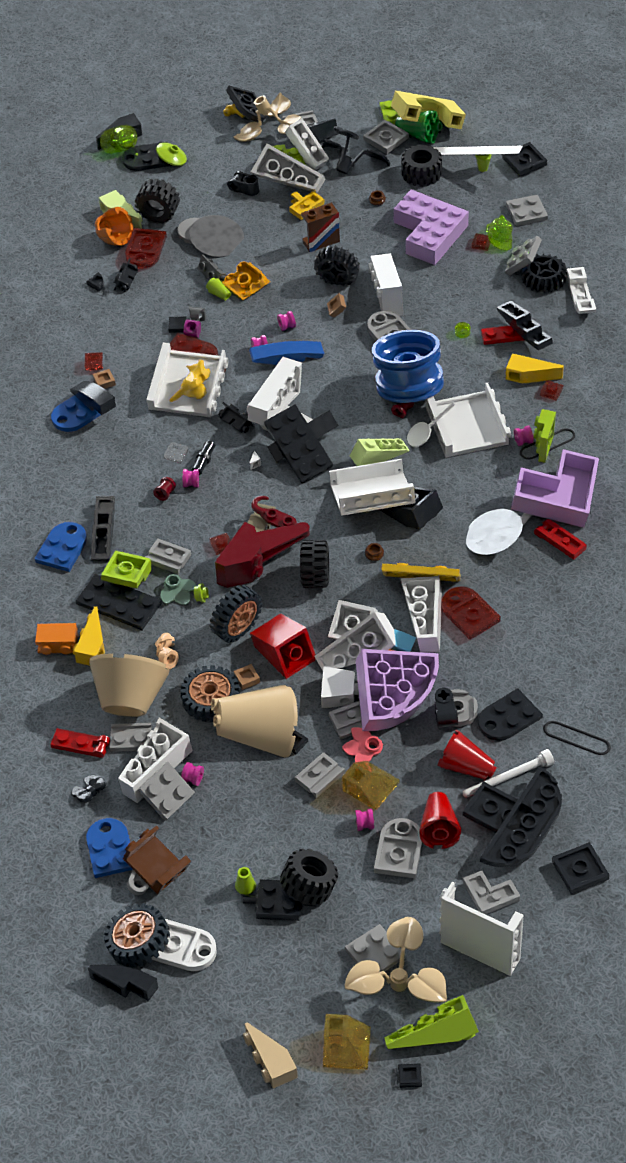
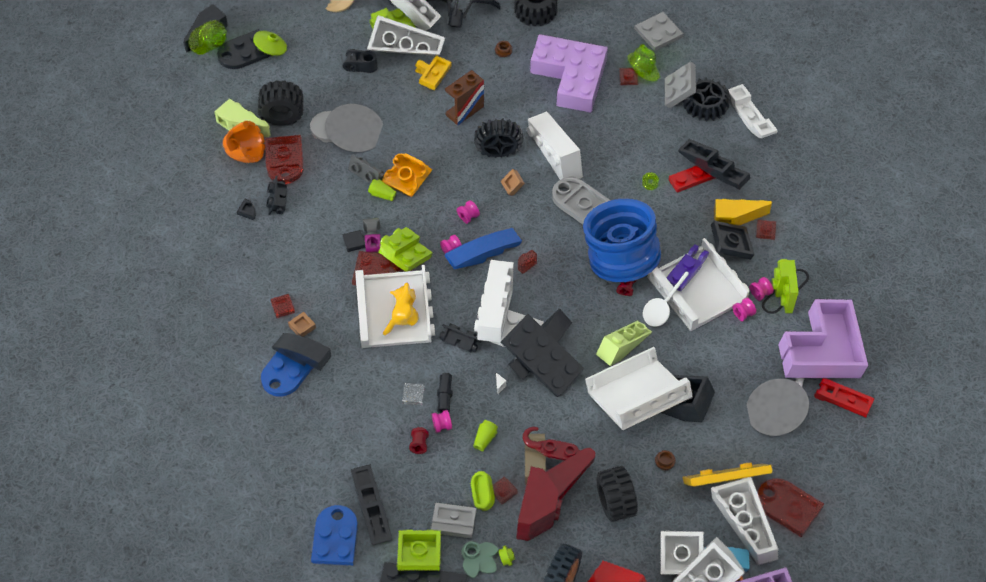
camera: 20 degrees left, 5 degrees up
none -> lime plate [379,227,433,272]
none -> lime tile [471,471,495,511]
none -> lime cone [473,420,498,451]
none -> clear red plate [518,250,537,274]
none -> dark purple hinge [666,244,709,292]
none -> black plate [710,220,754,260]
none -> dark pink wheel [732,297,756,321]

